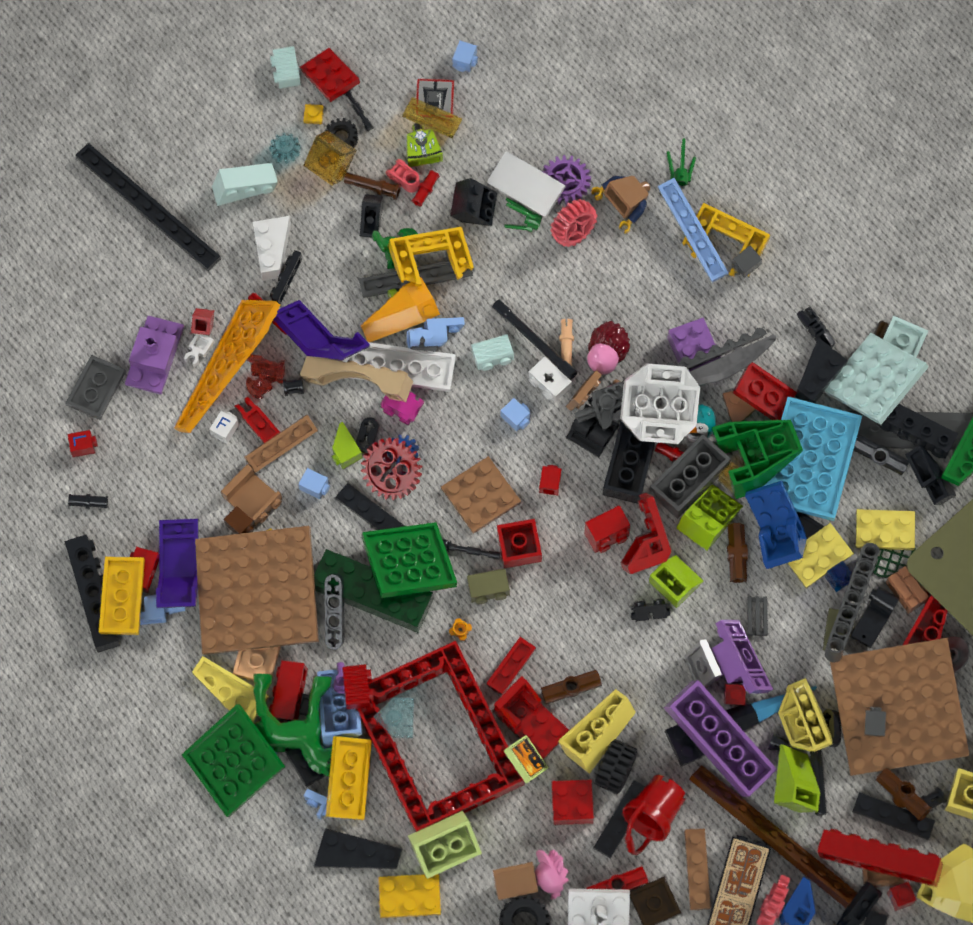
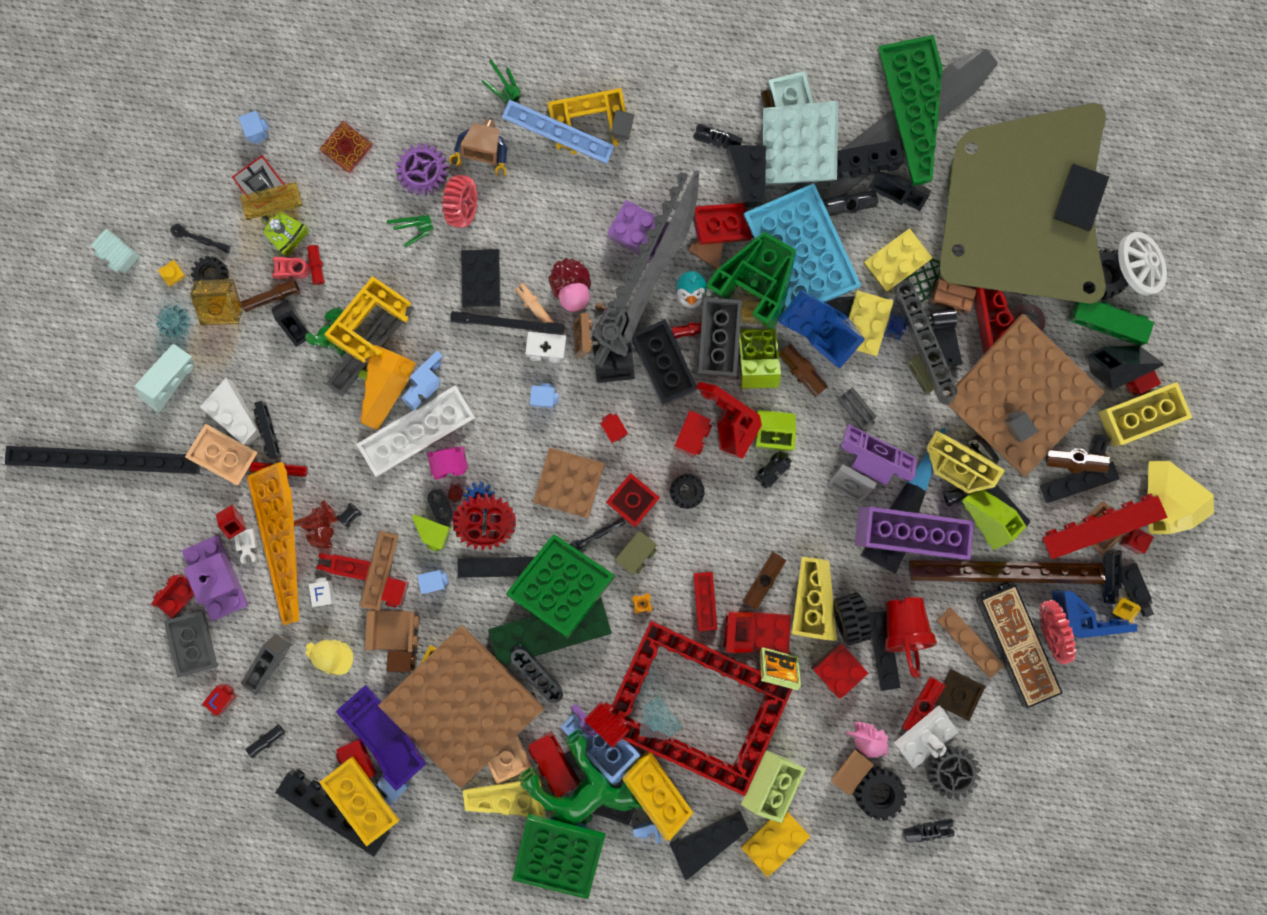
camera: 45 degrees left, 15 degrees up
dark purple windscreen [273,300,370,360] -> none
red plate [300,48,360,102] -> none
tan arch [300,356,413,402] -> none
black slope [450,178,497,226] -> none
light aqua brick [471,334,514,371] -> none
white slope [486,151,566,218] -> none
white piece [620,363,700,444] -> none
red brick [724,684,746,705] -> none
none -> red bracket [151,574,194,619]
none -> light nougat plate [185,424,258,486]
none -> dark grey slope [241,634,291,695]
none -> light yellow hair [305,640,354,676]
none -> clear red plate [319,121,373,174]
none -> red brick [381,577,409,608]
none -> clear red plate [448,484,464,503]
none -> black plate [461,249,501,307]
none -> black tyre [670,474,705,509]

